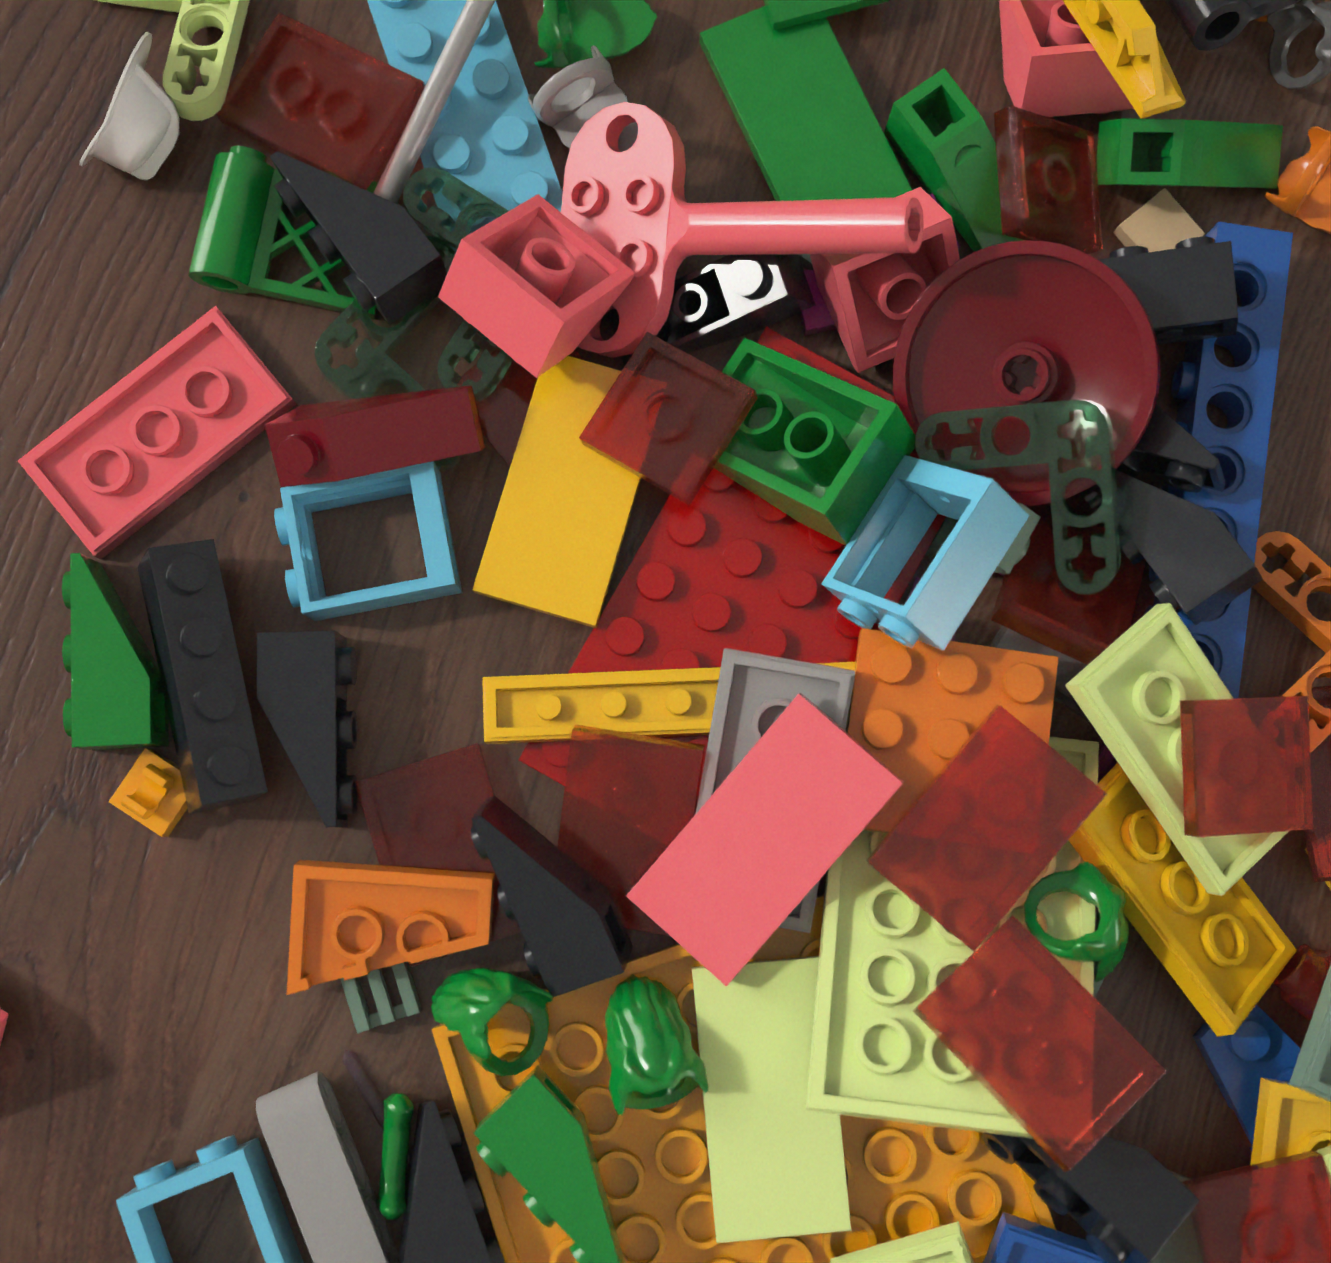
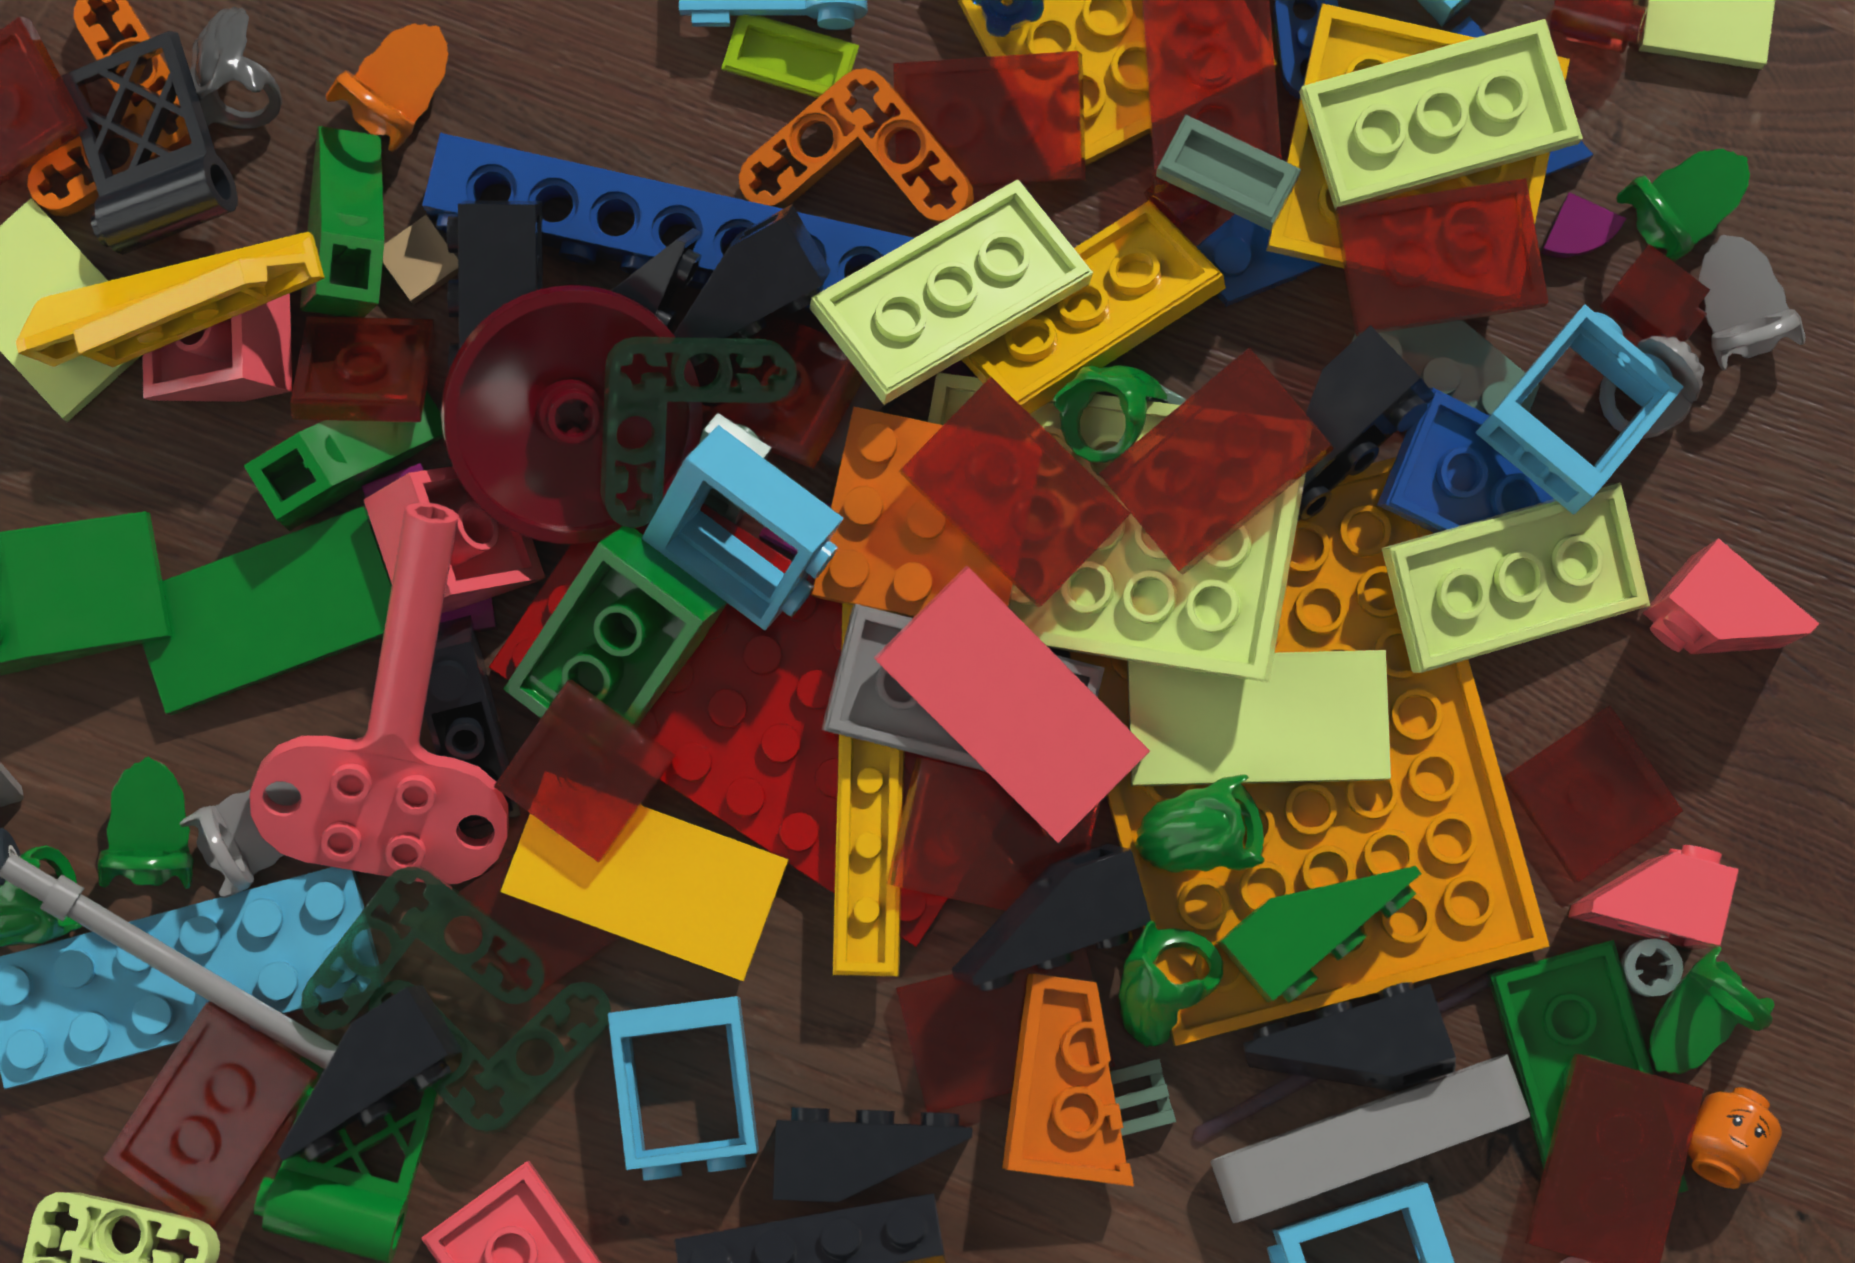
camera: 85 degrees left, 0 degrees up
dark red slope [265,385,485,487] -> none
green piece [376,1093,414,1220] -> none
coral slope [438,194,635,378] -> none
clear red tile [1180,696,1313,837] -> none

